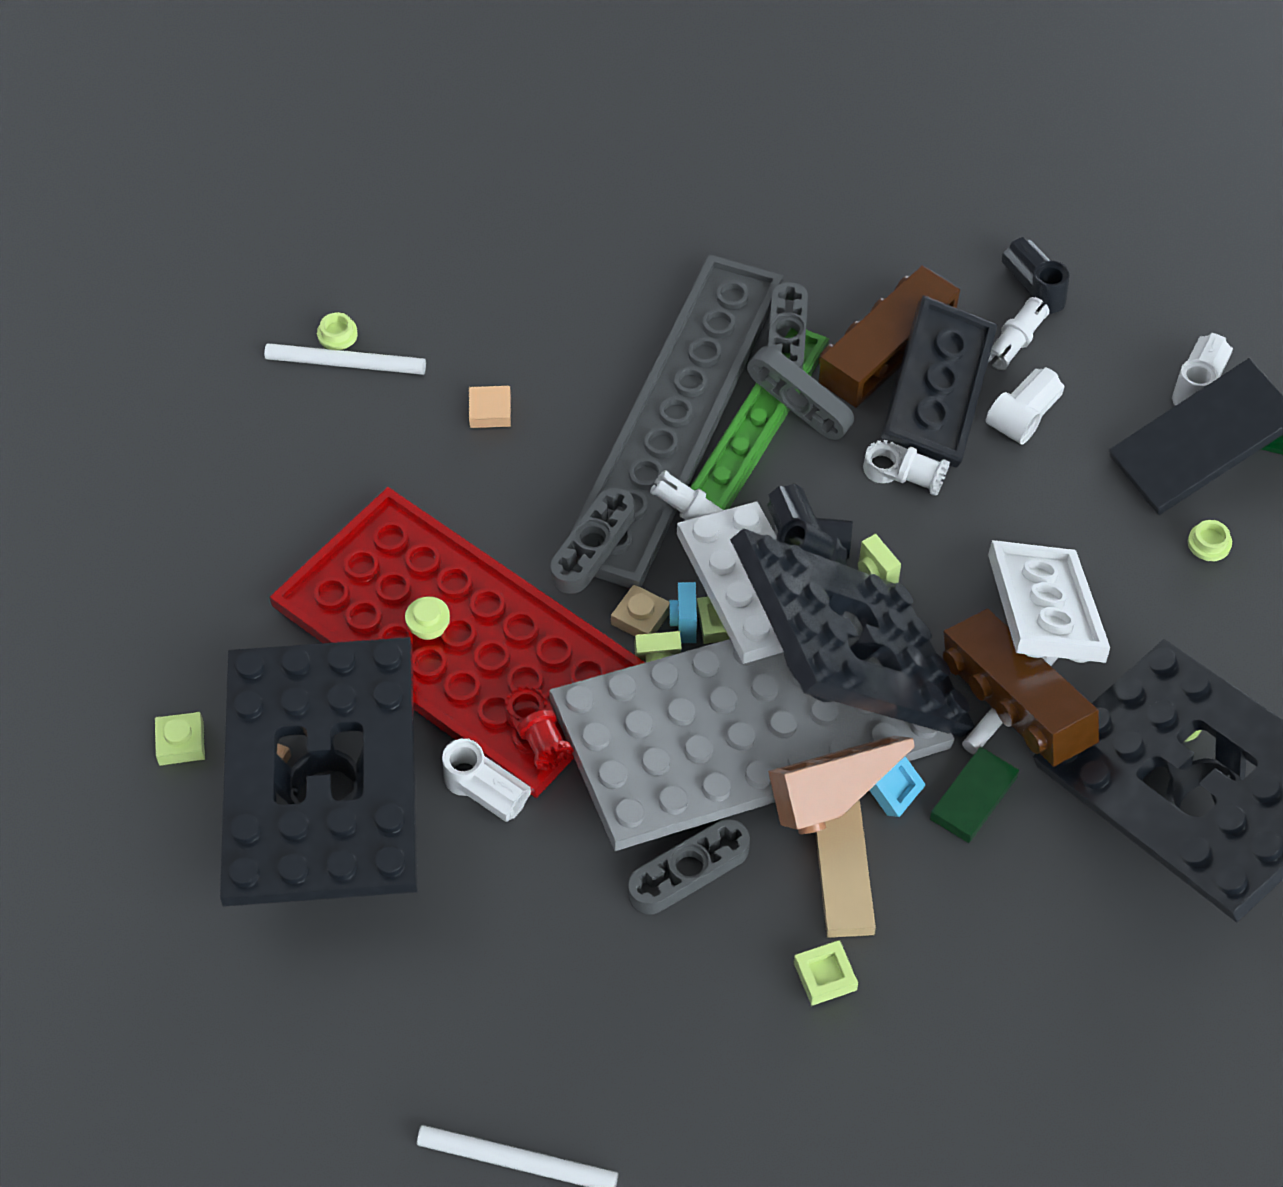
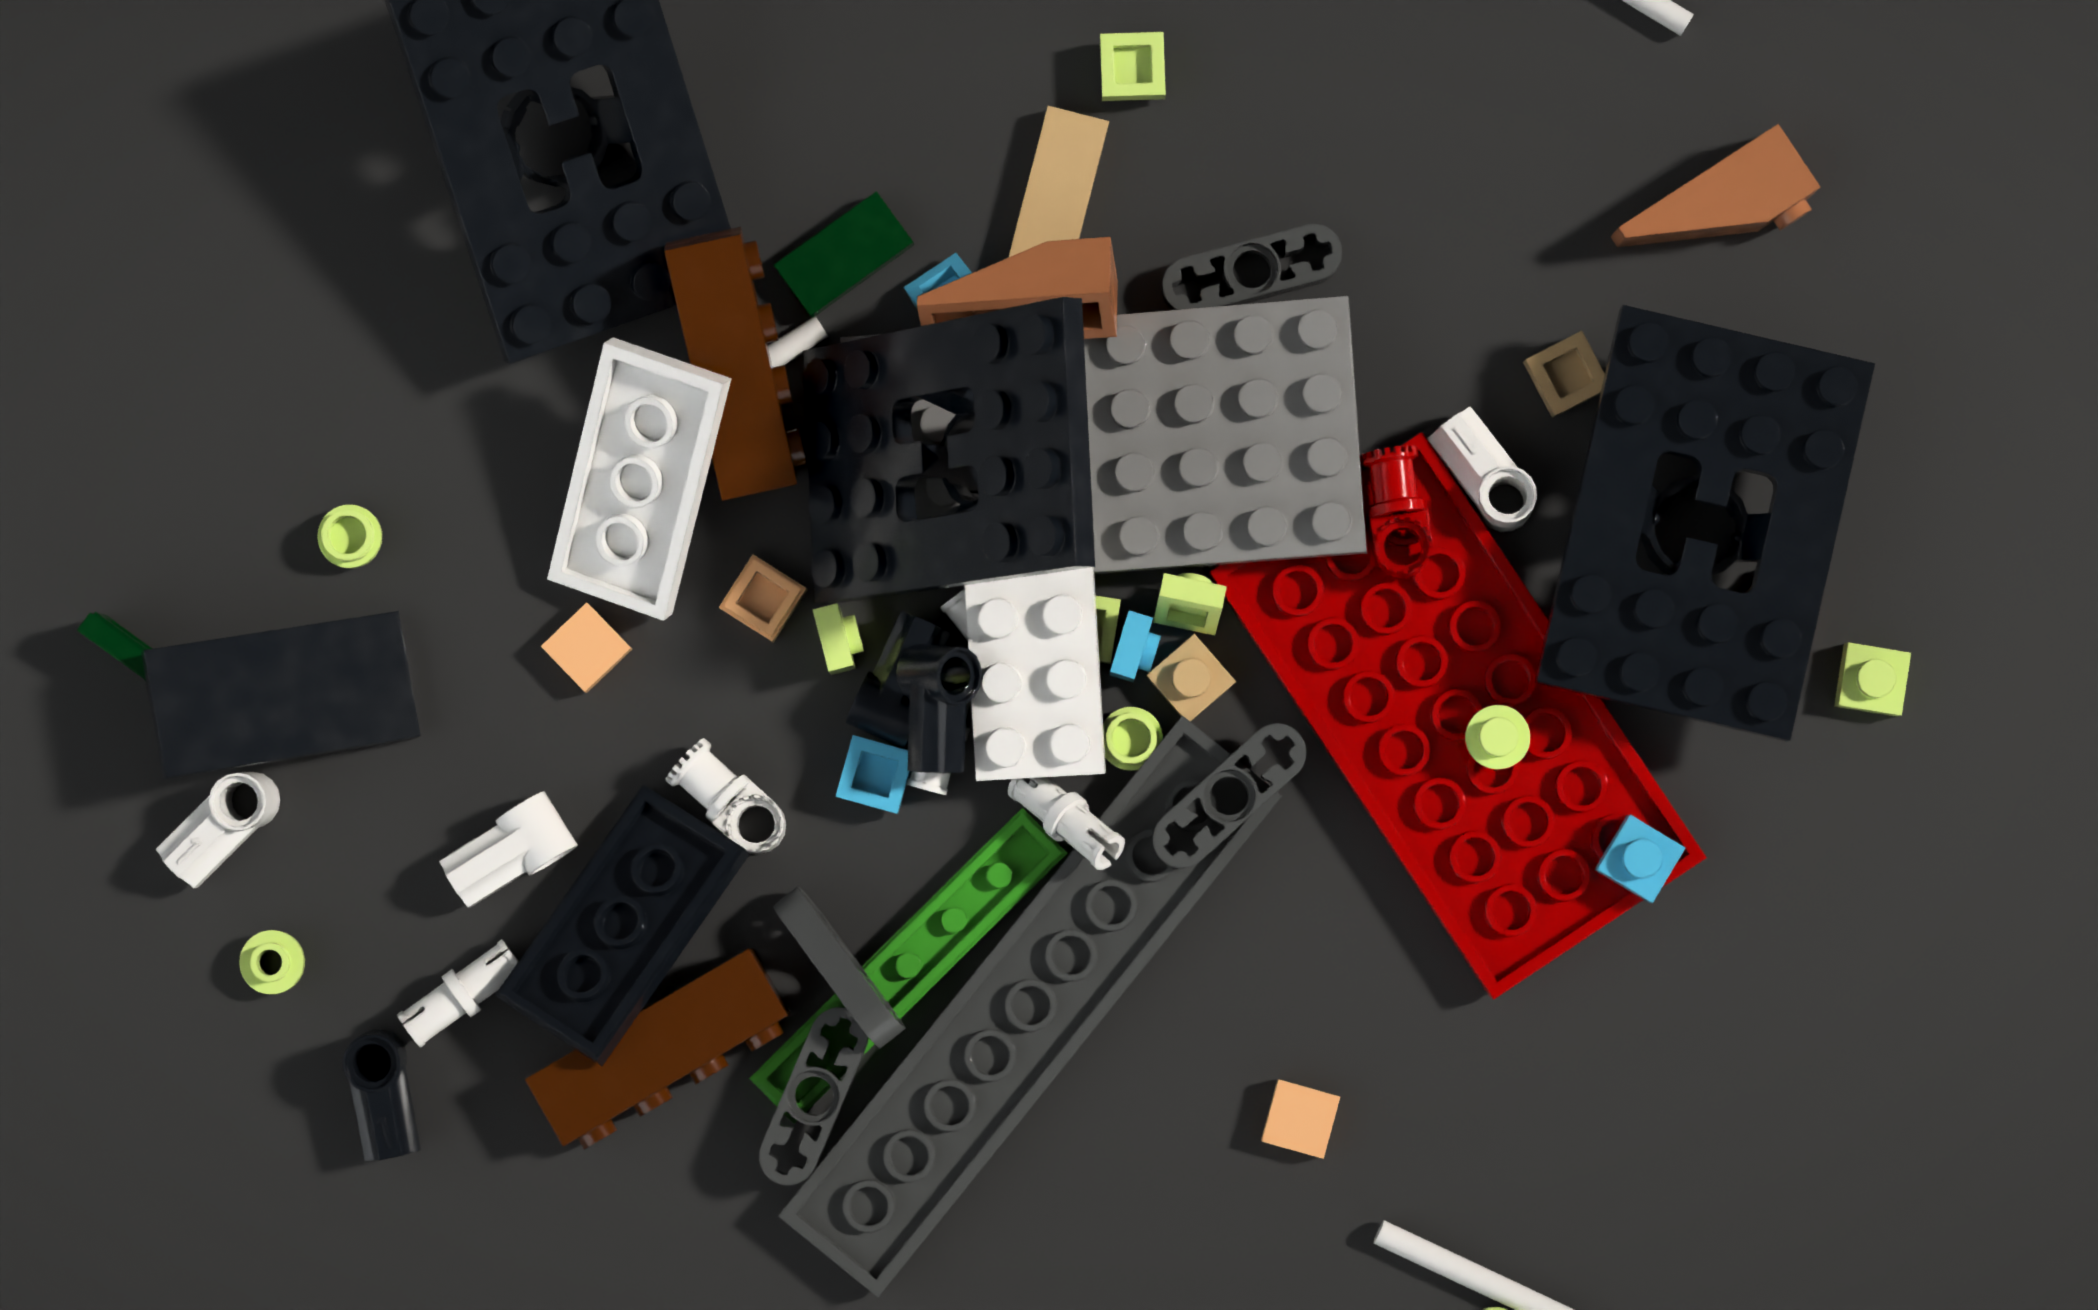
camera: 165 degrees left, 30 degrees up
none -> yellowish green plate [239,930,305,994]
none -> light nougat tile [541,602,633,693]
none -> light nougat tile [719,554,808,643]
none -> medium azure plate [835,735,910,814]
none -> yellowish green plate [1103,707,1163,771]
none -> tan plate [1523,331,1605,418]
none -> medium azure plate [1594,814,1685,903]
none -> nougat slope [1611,124,1821,247]

